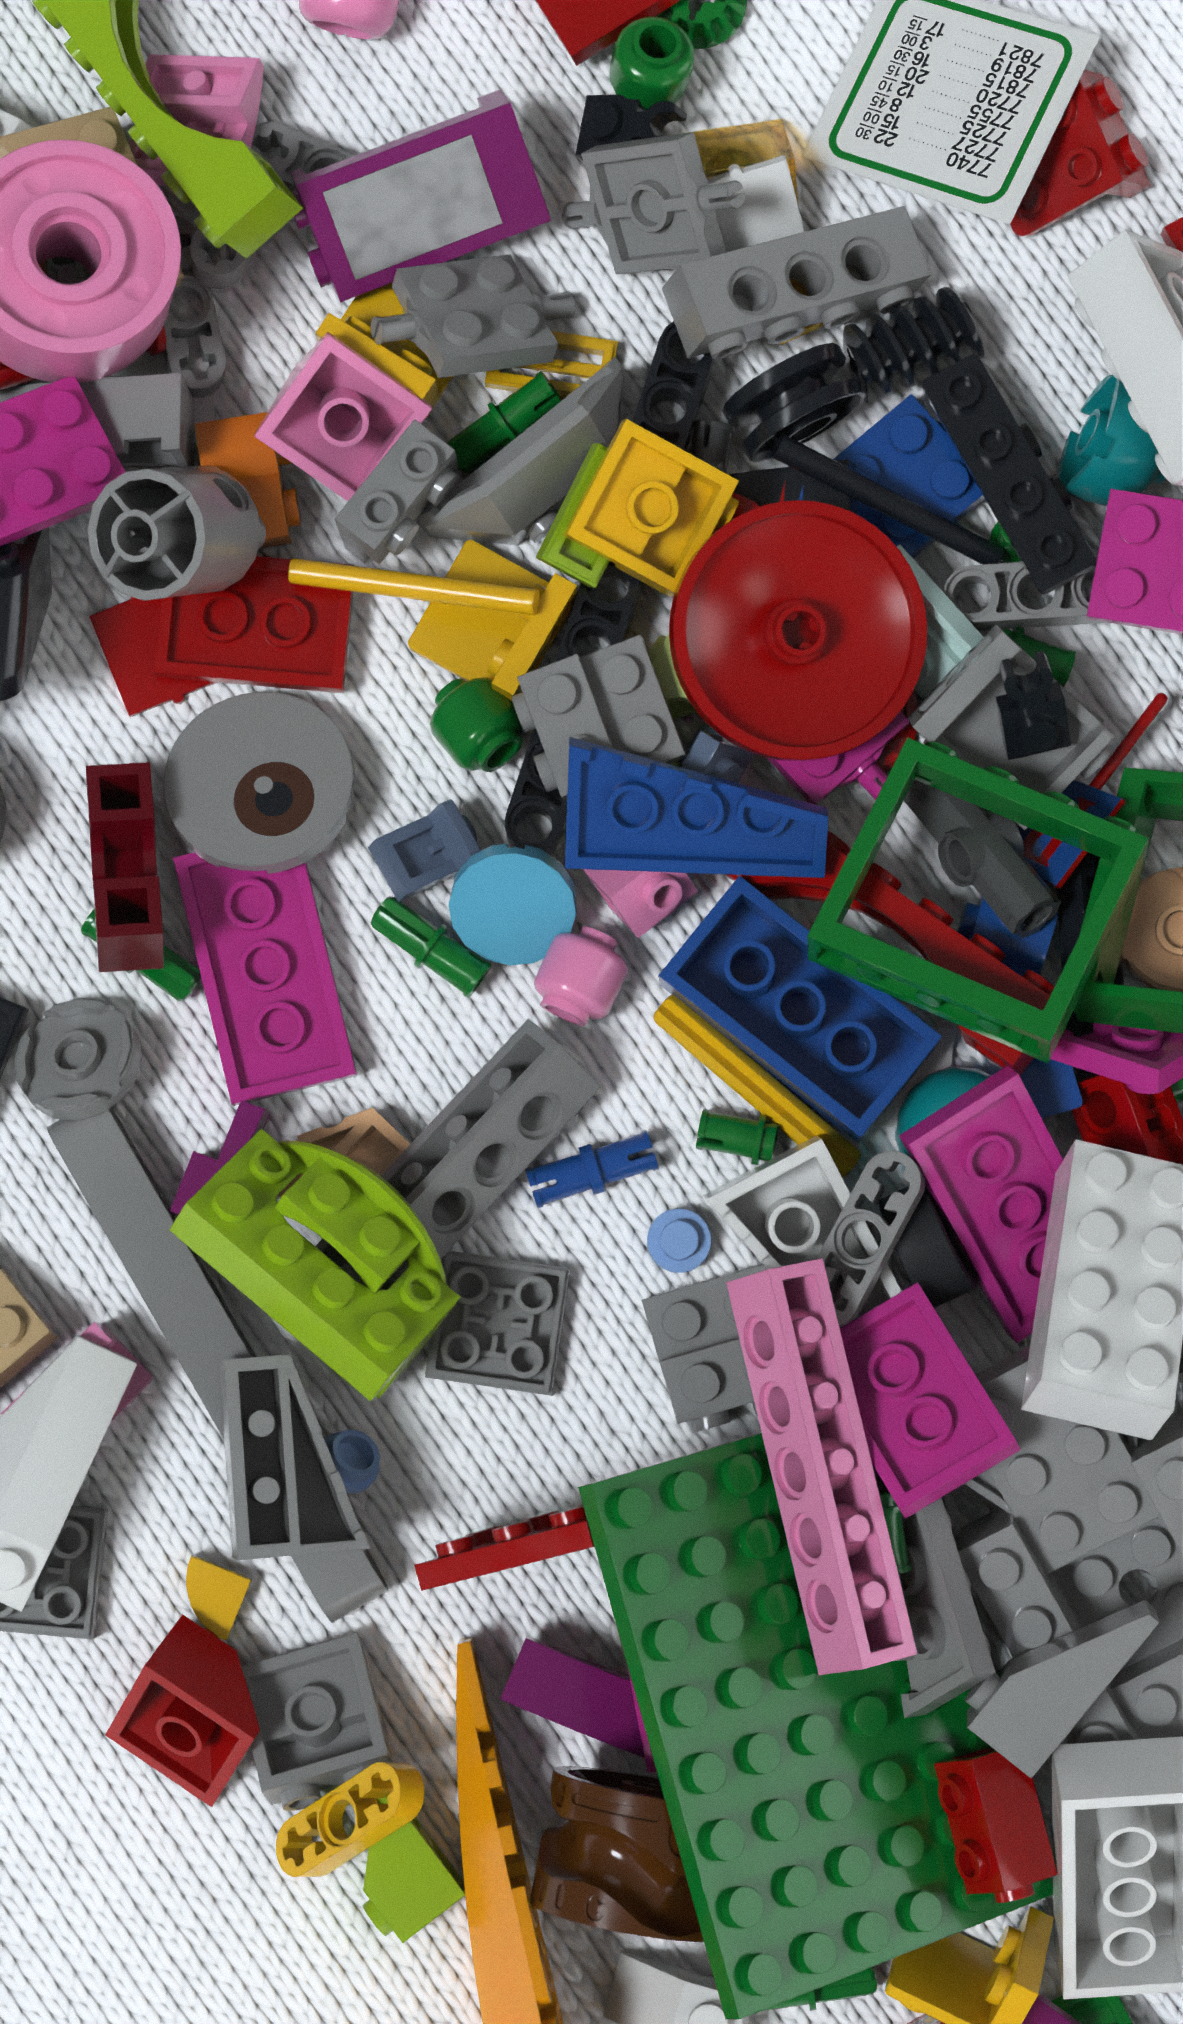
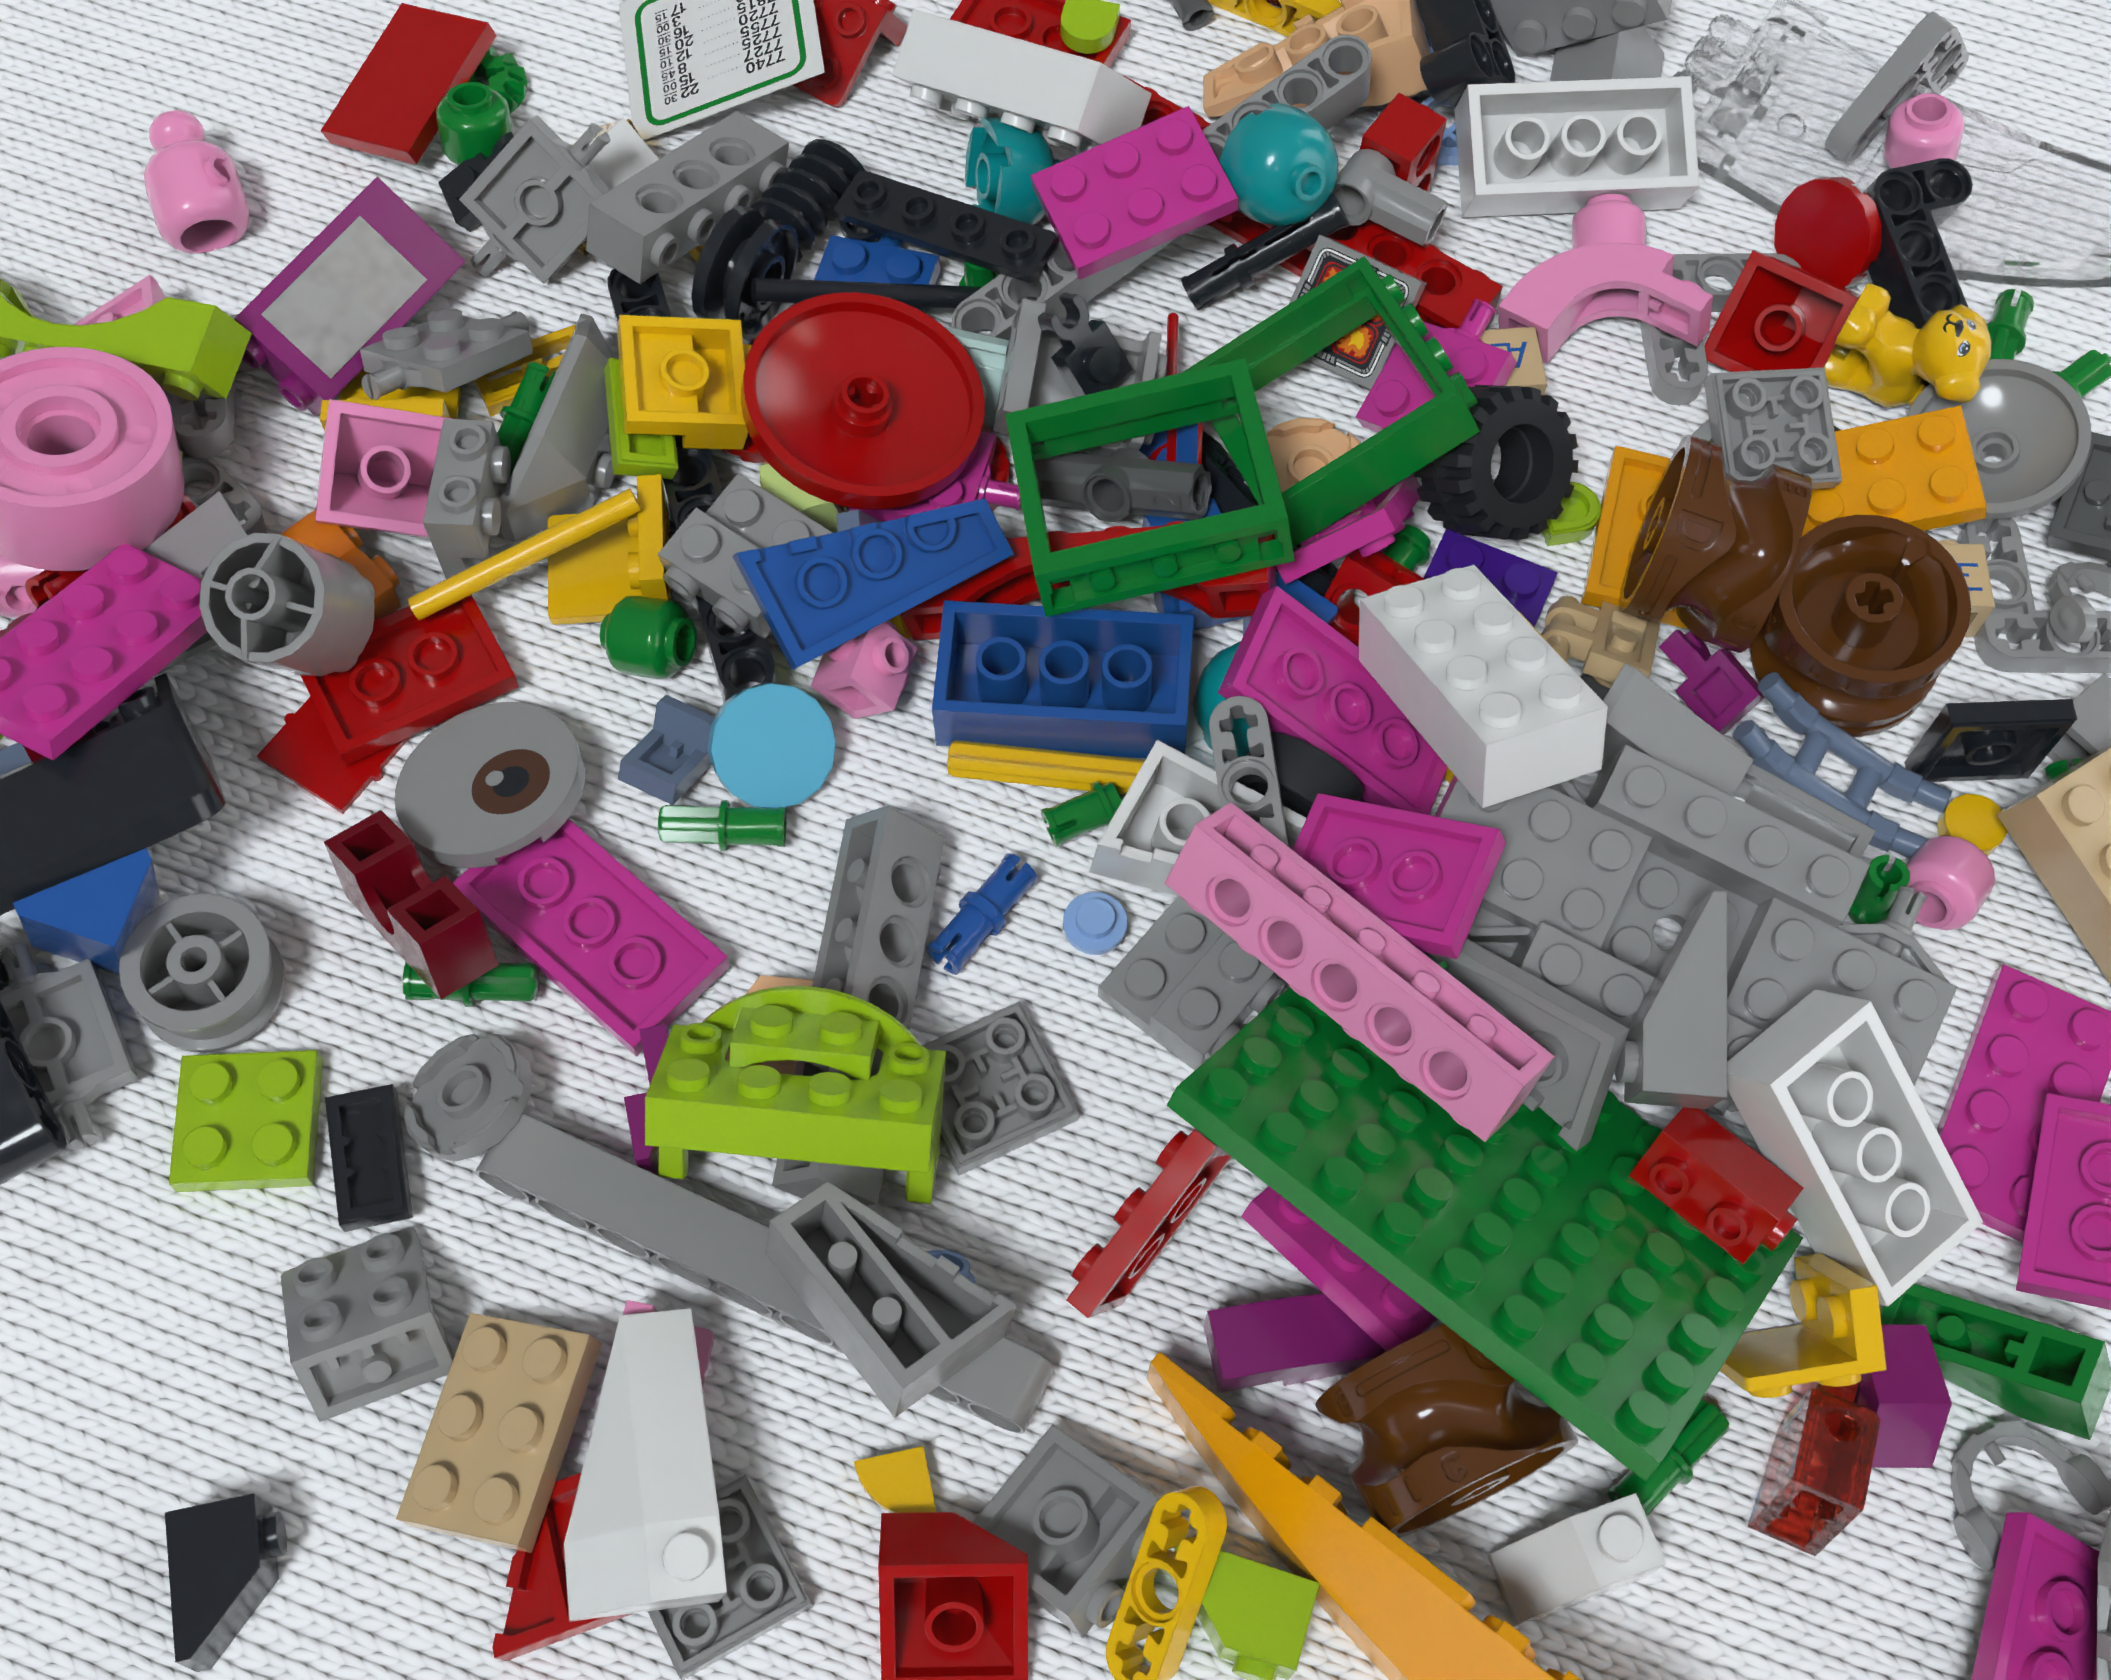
camera: 40 degrees left, 20 degrees down
bright pink head [534,926,628,1026] -> none

